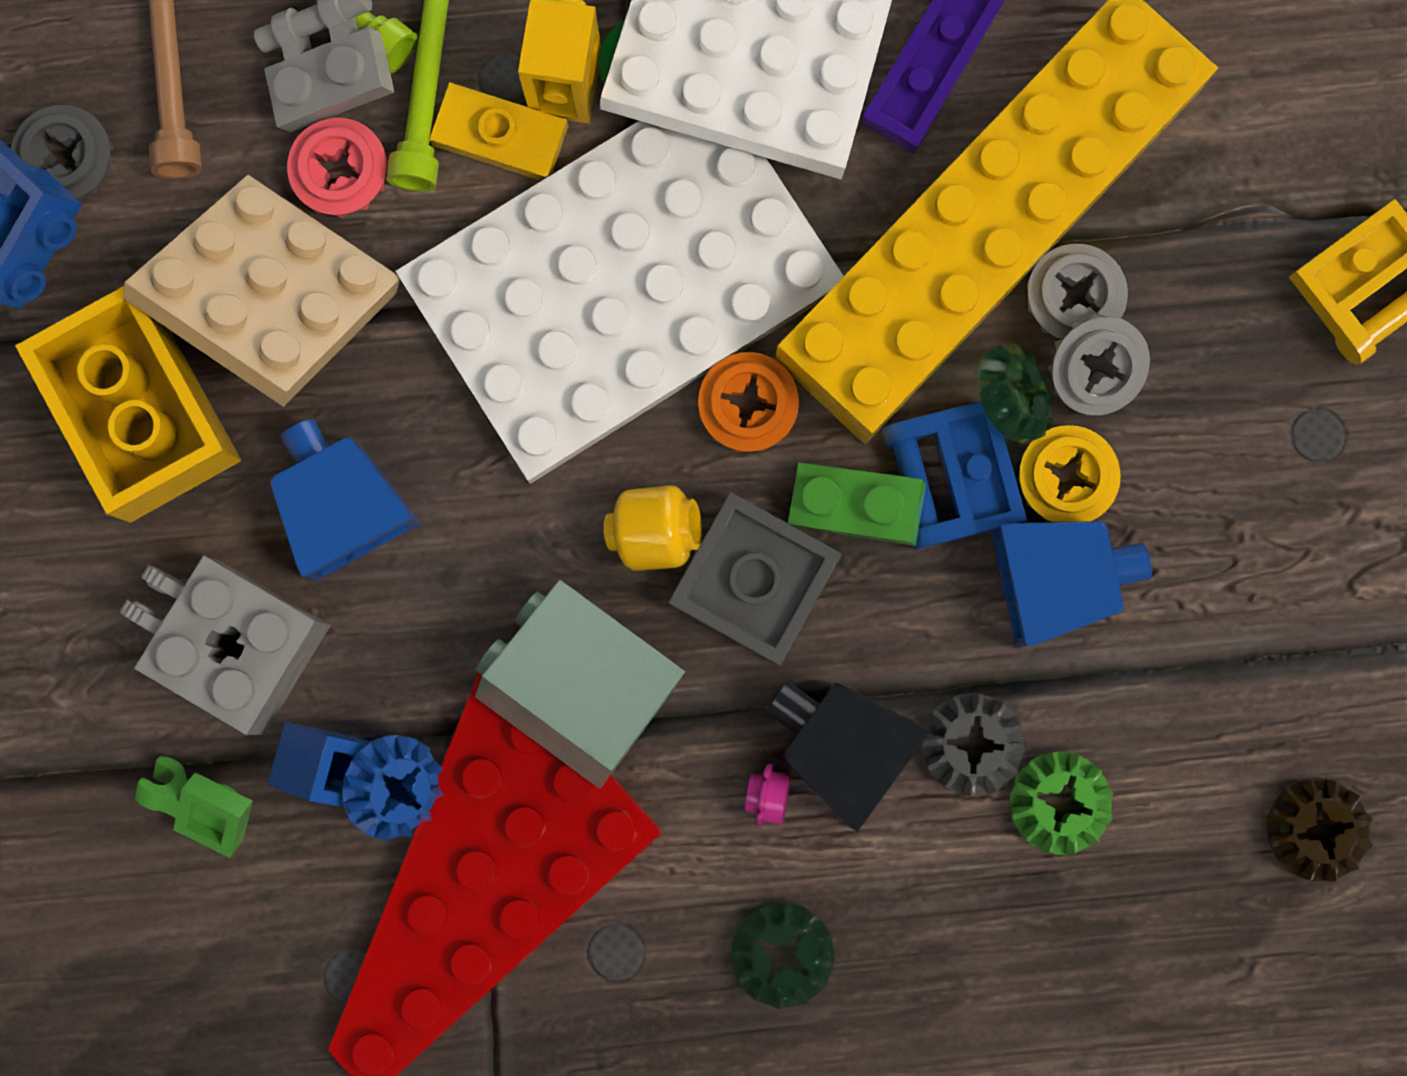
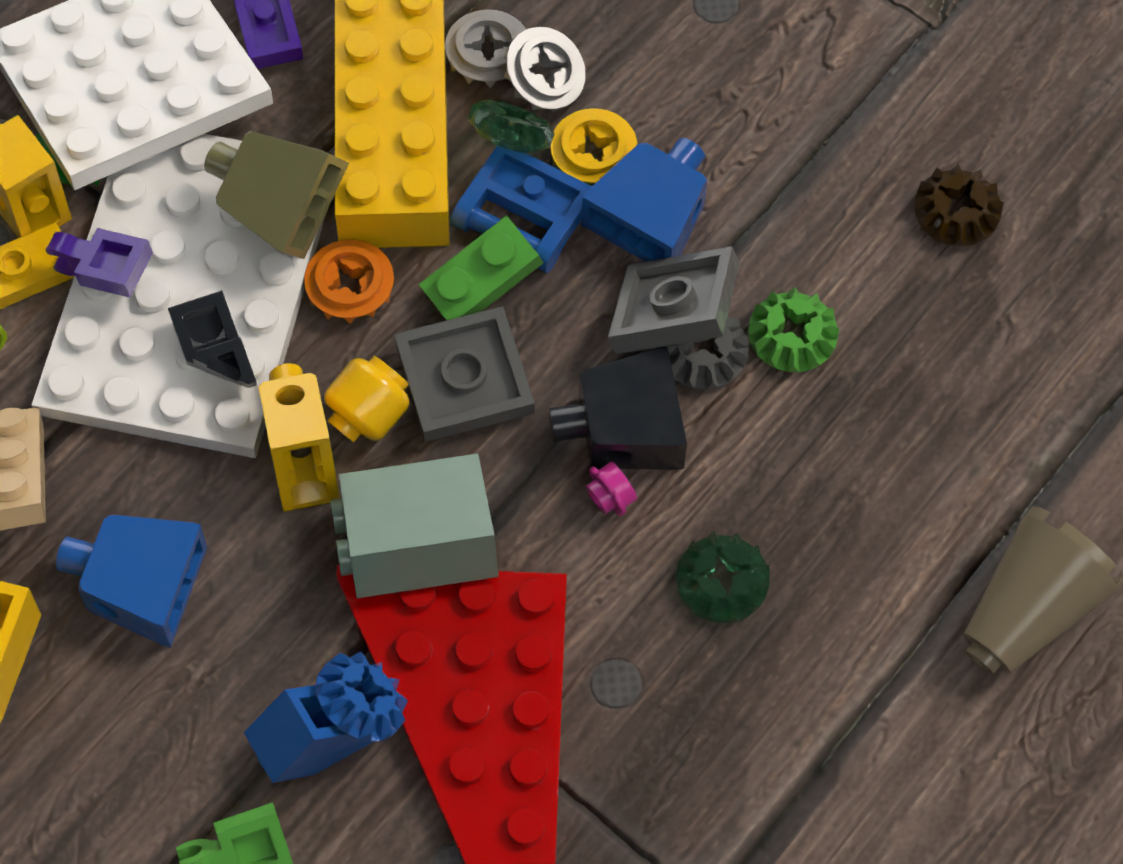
camera: 45 degrees left, 20 degrees down
light grey hinge [120,555,331,735] -> none
none -> plate [46,228,153,298]
none -> black slope [168,290,257,388]
none -> olive torso [204,131,349,259]
none -> yellow torso [258,363,340,512]
none -> dark grey plate [608,246,740,354]

